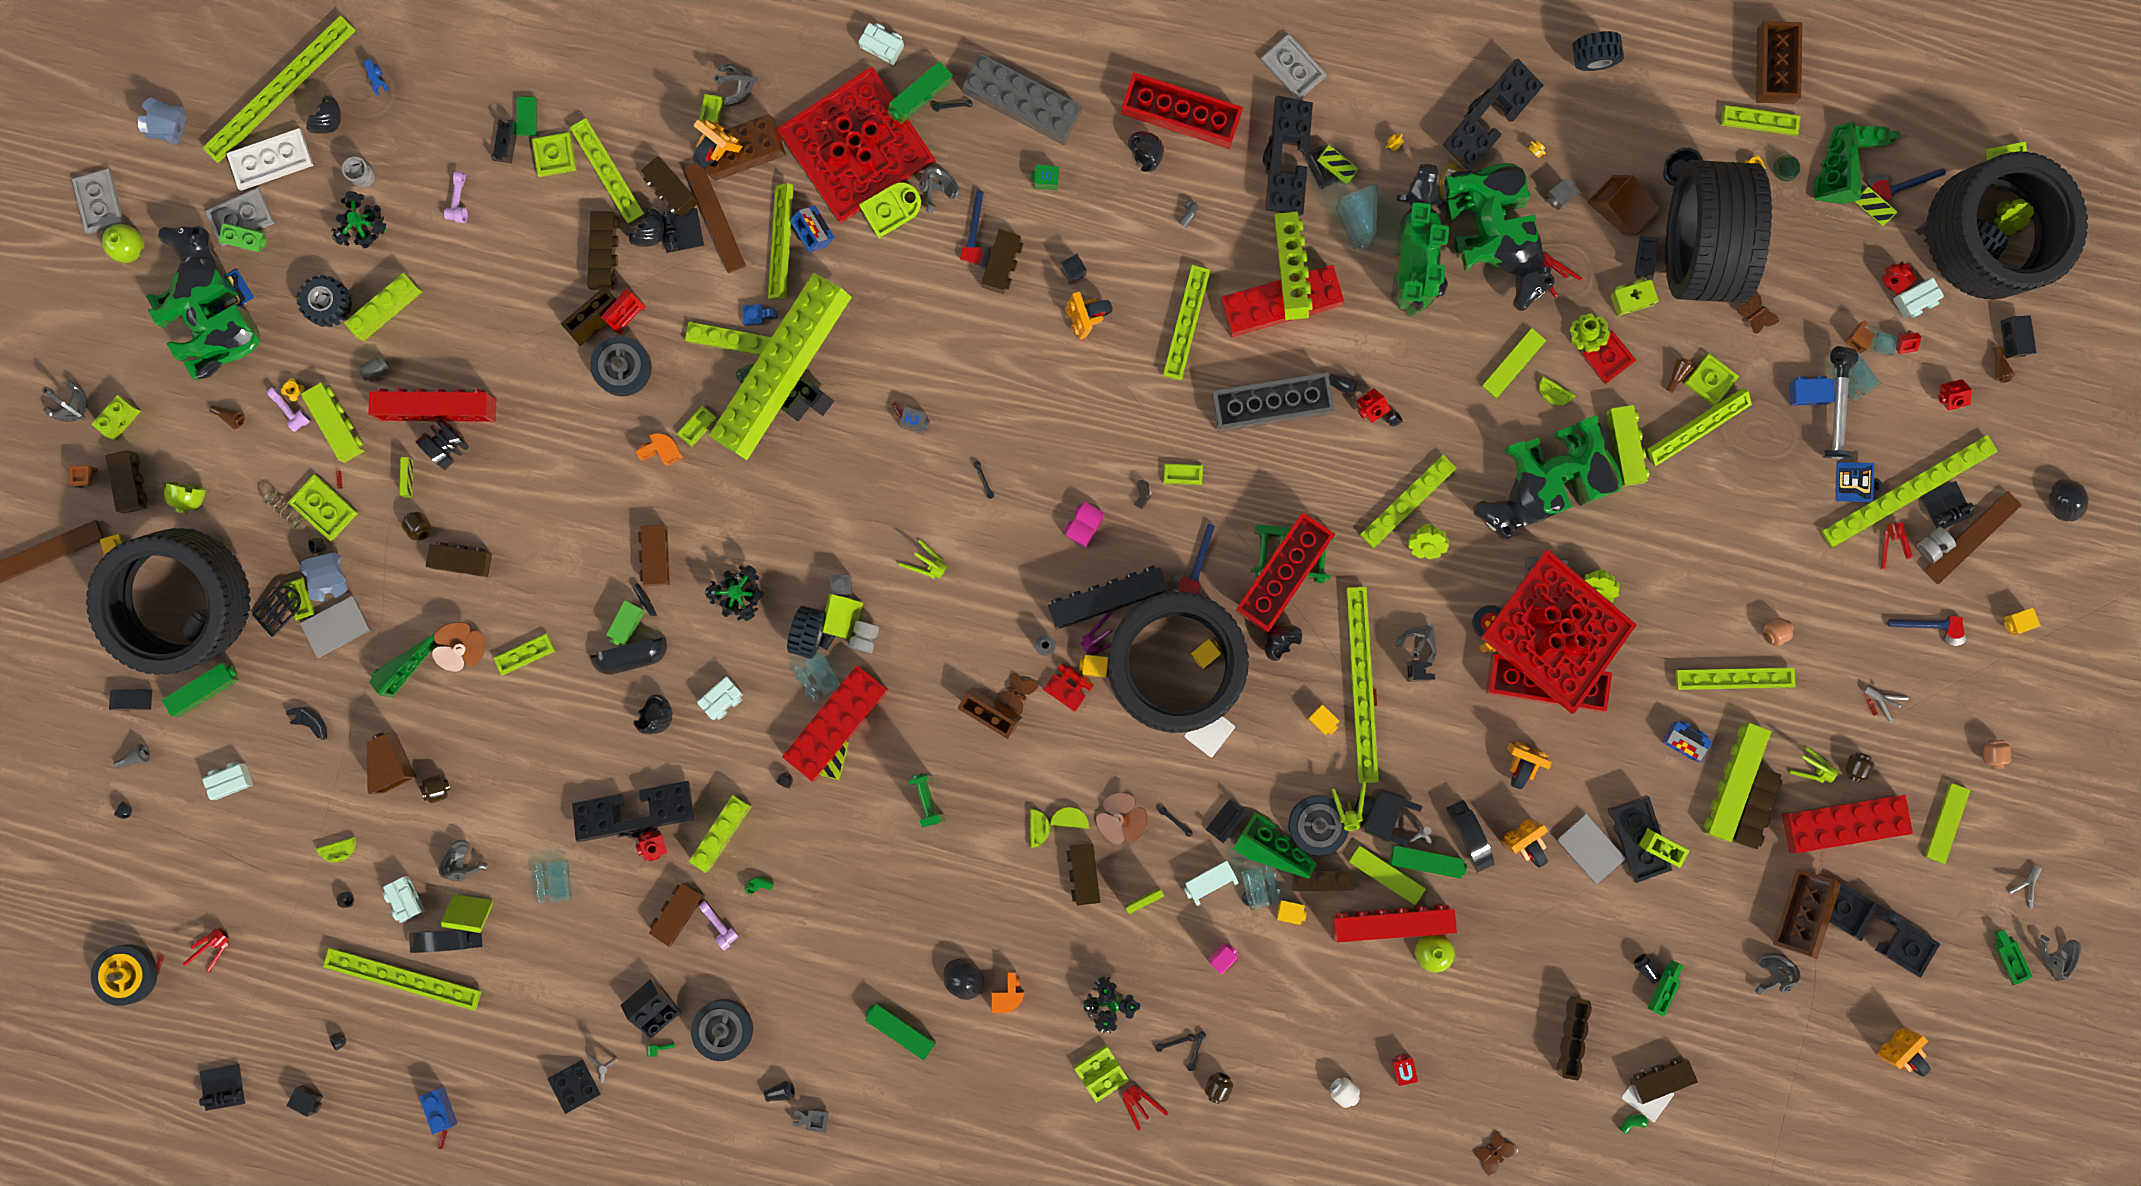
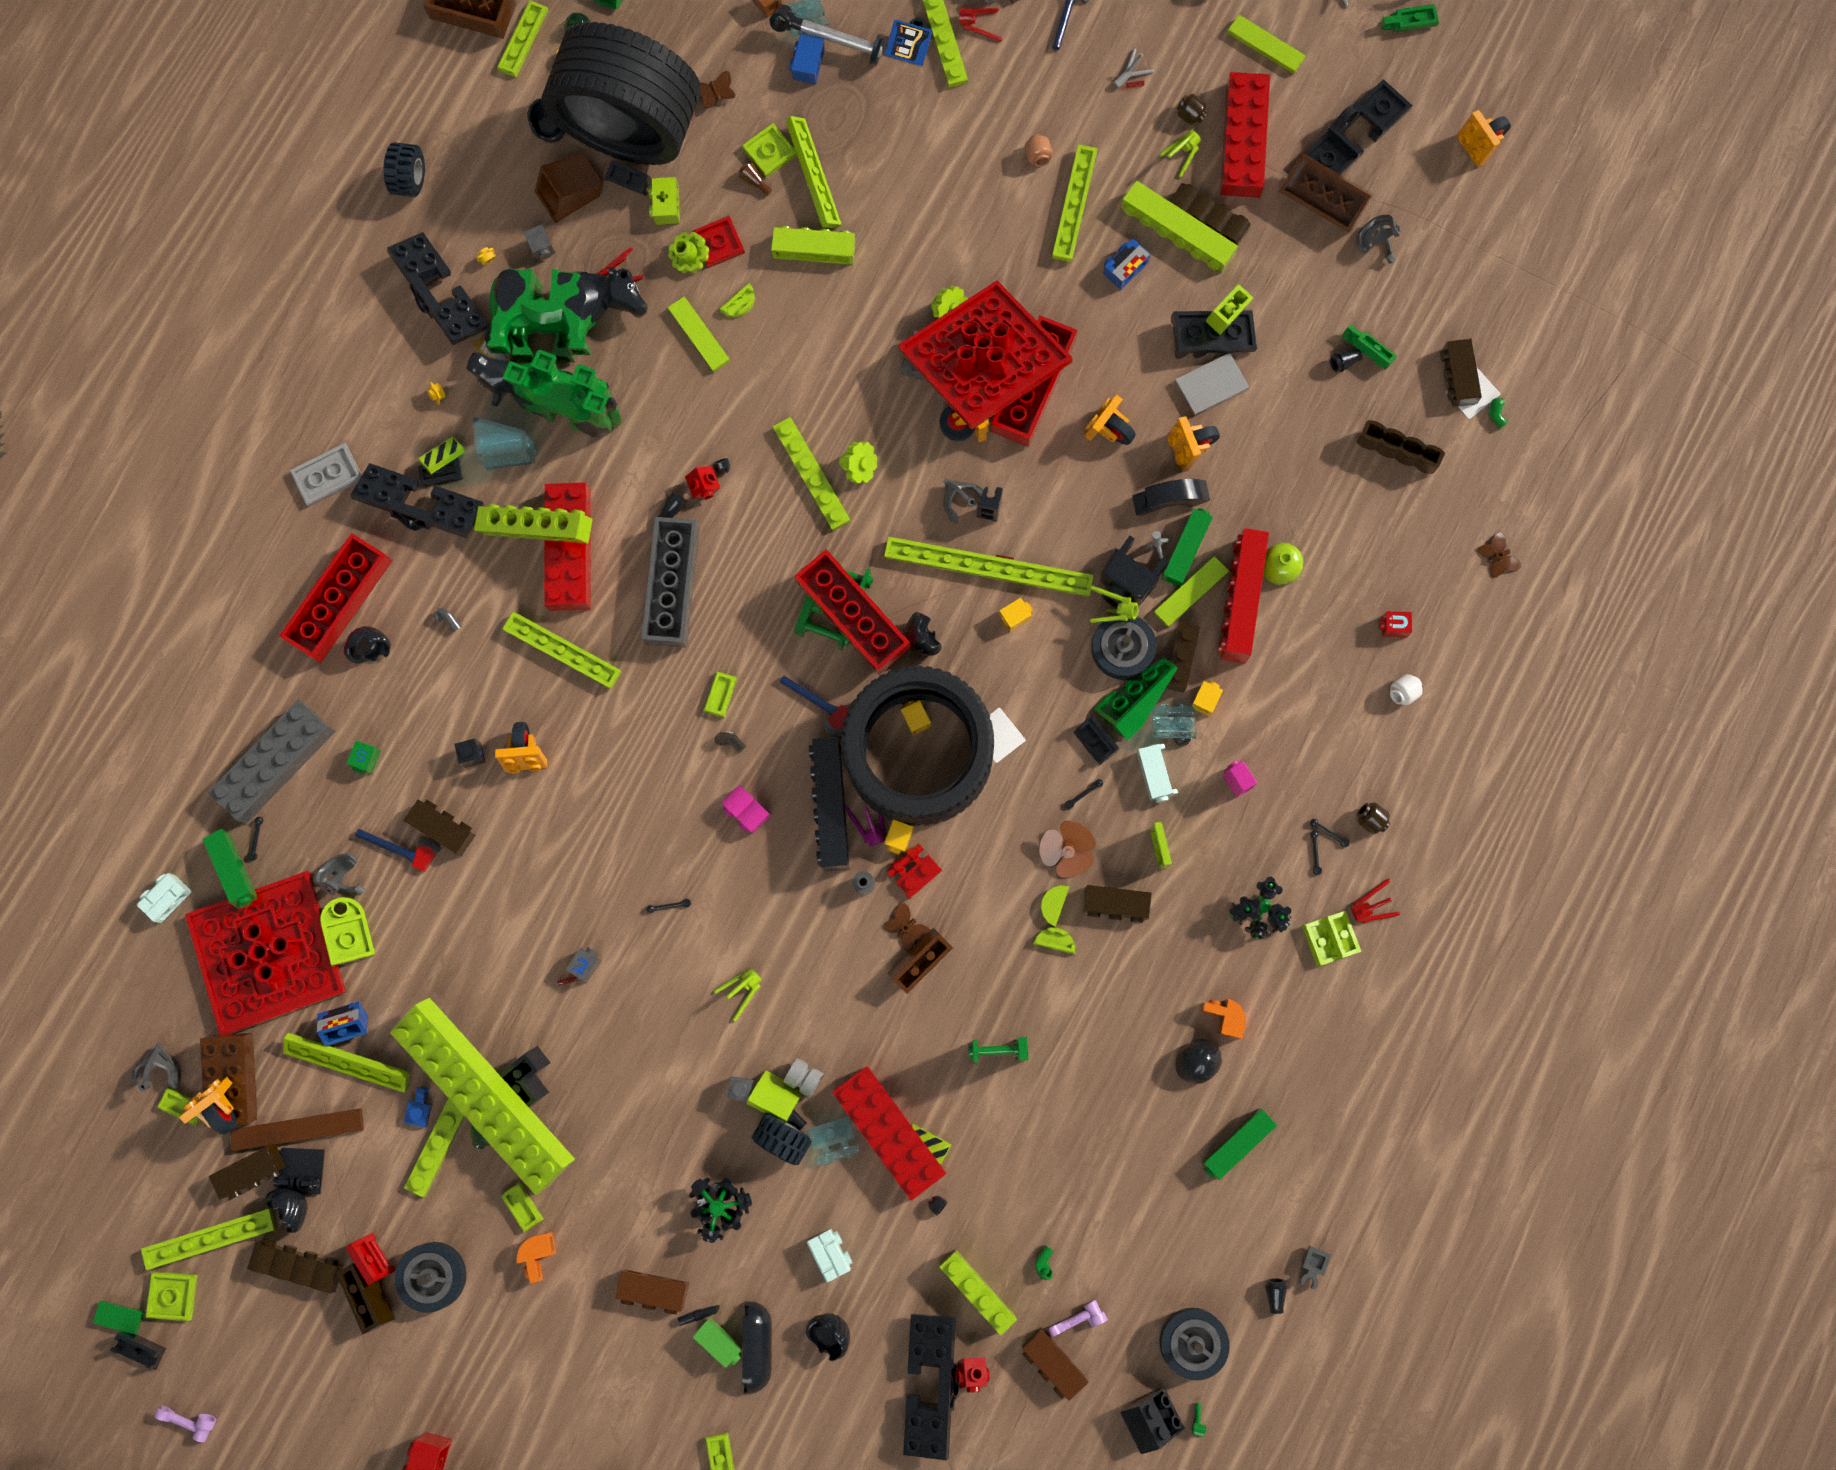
camera: 70 degrees left, 5 degrees down
animal [1473,415,1622,539] -> none

